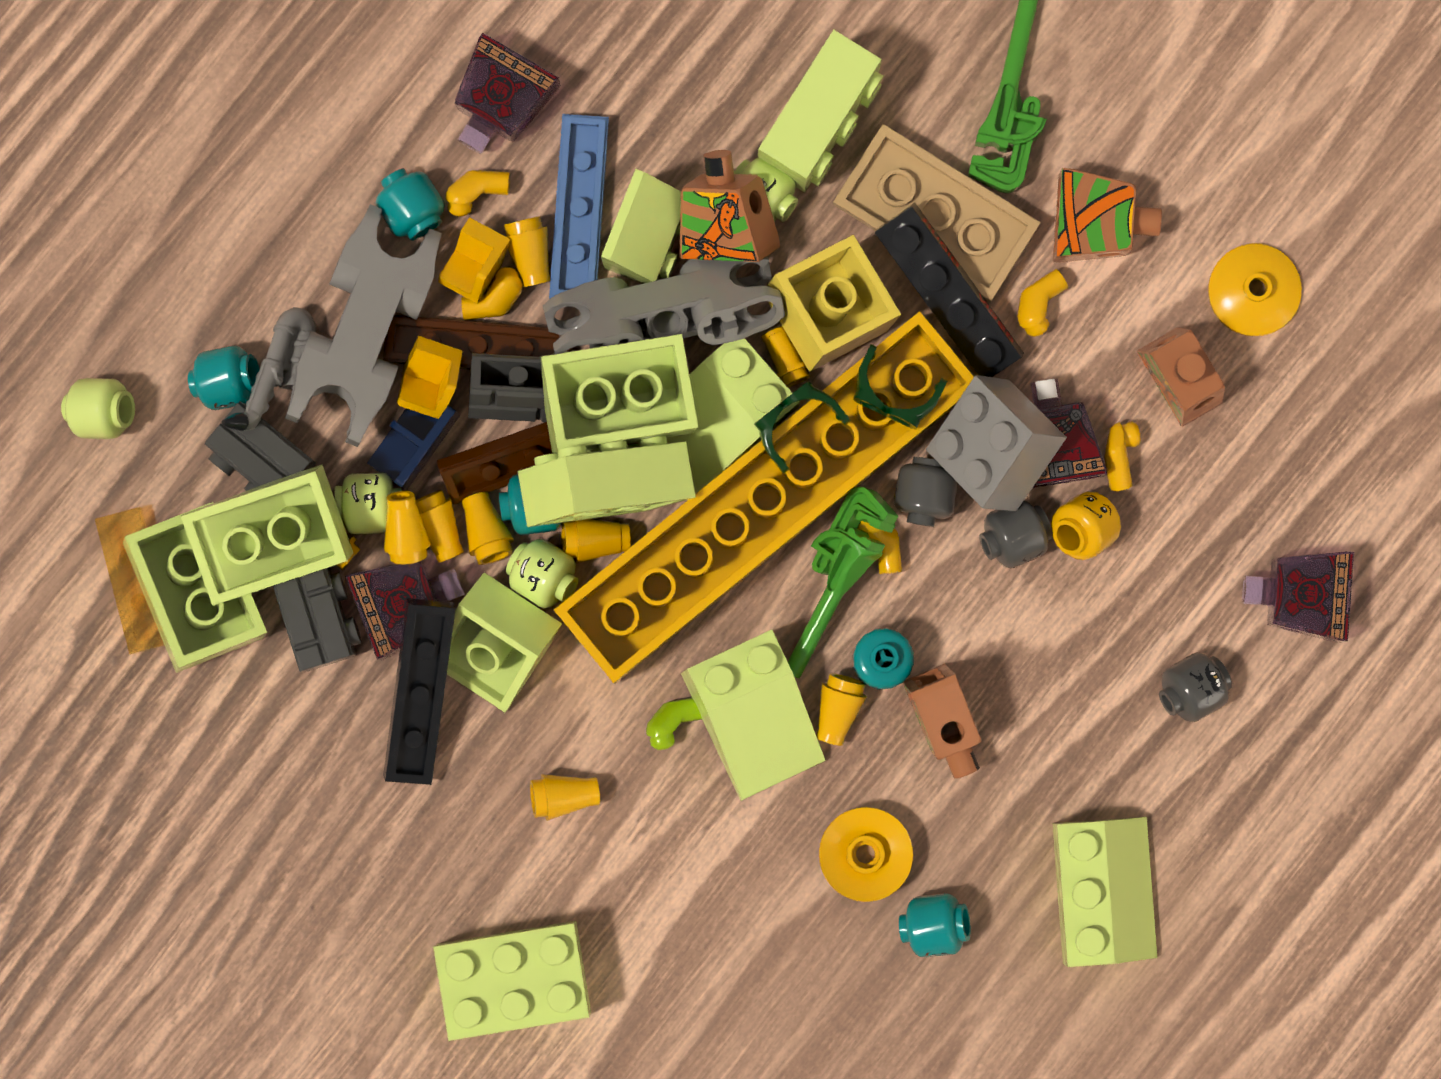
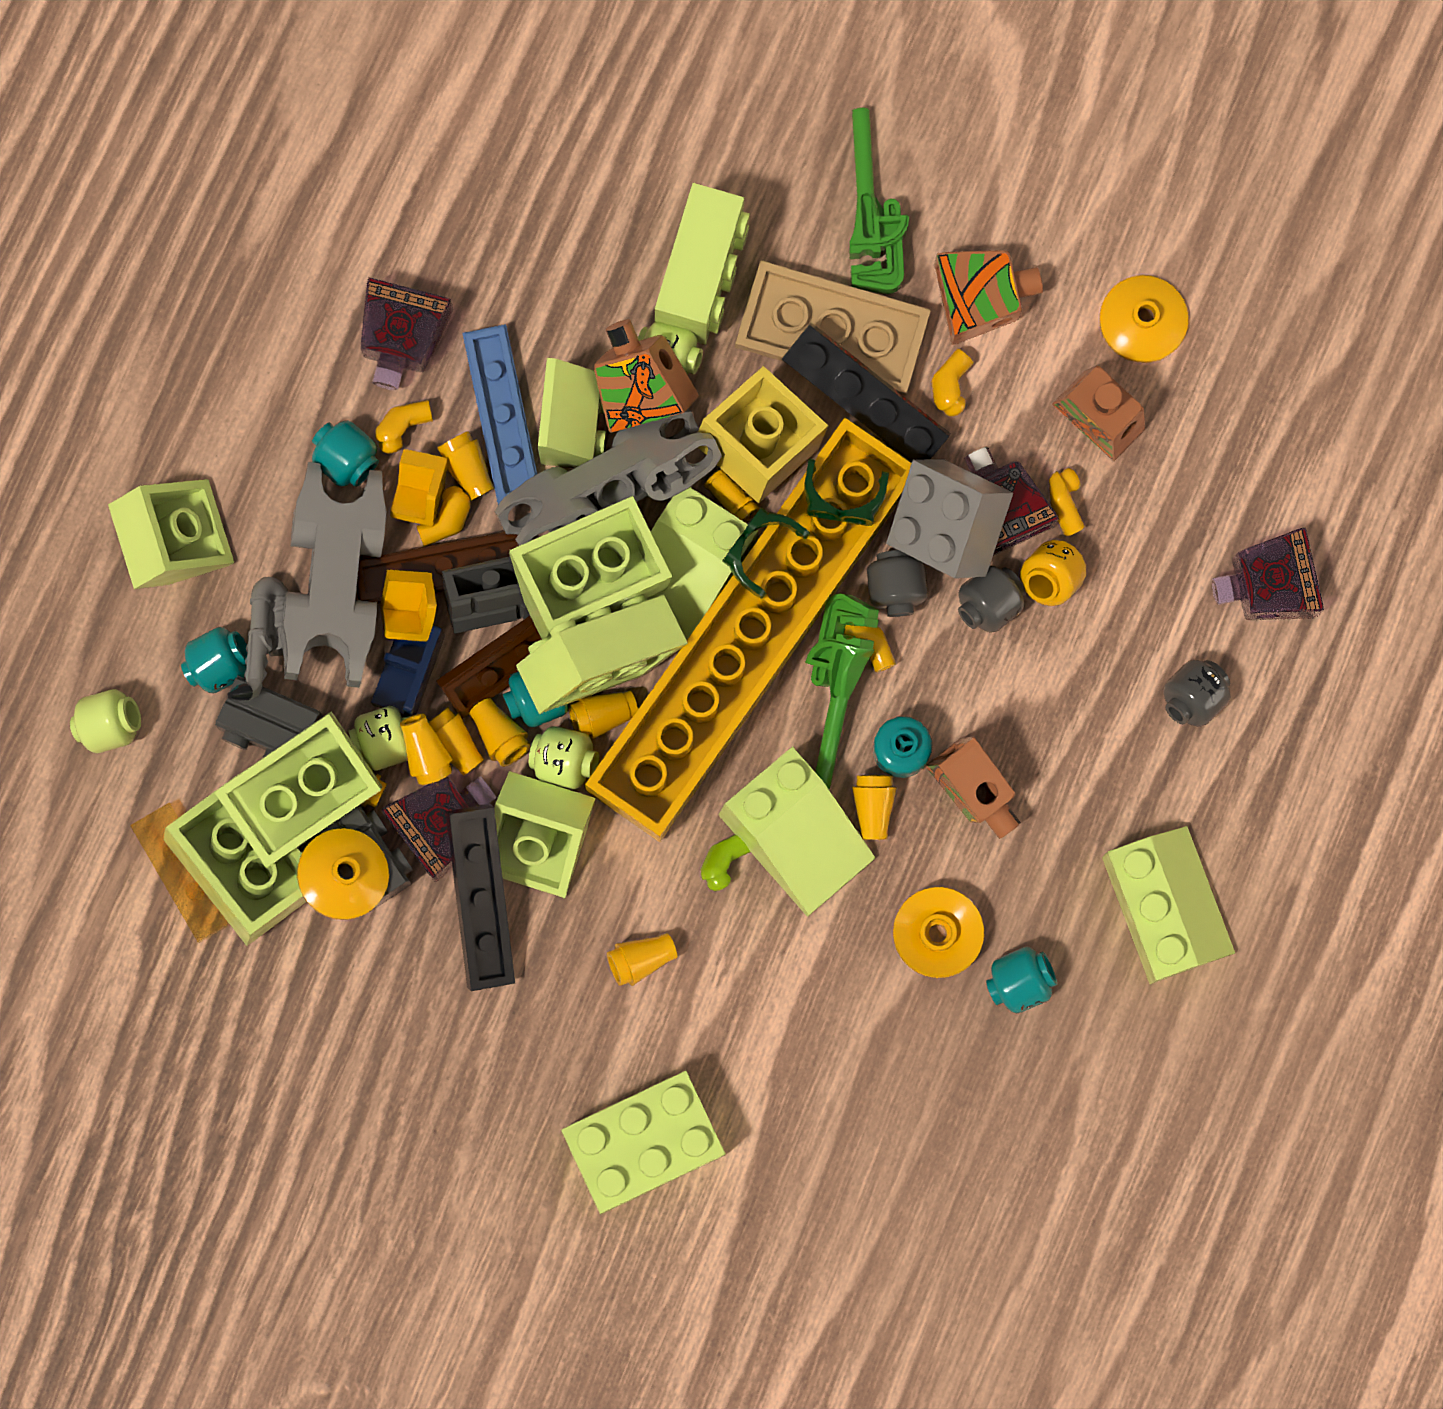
camera: 25 degrees left, 5 degrees down
none -> yellowish green slope [108,479,234,589]
none -> yellow dish [297,828,389,920]

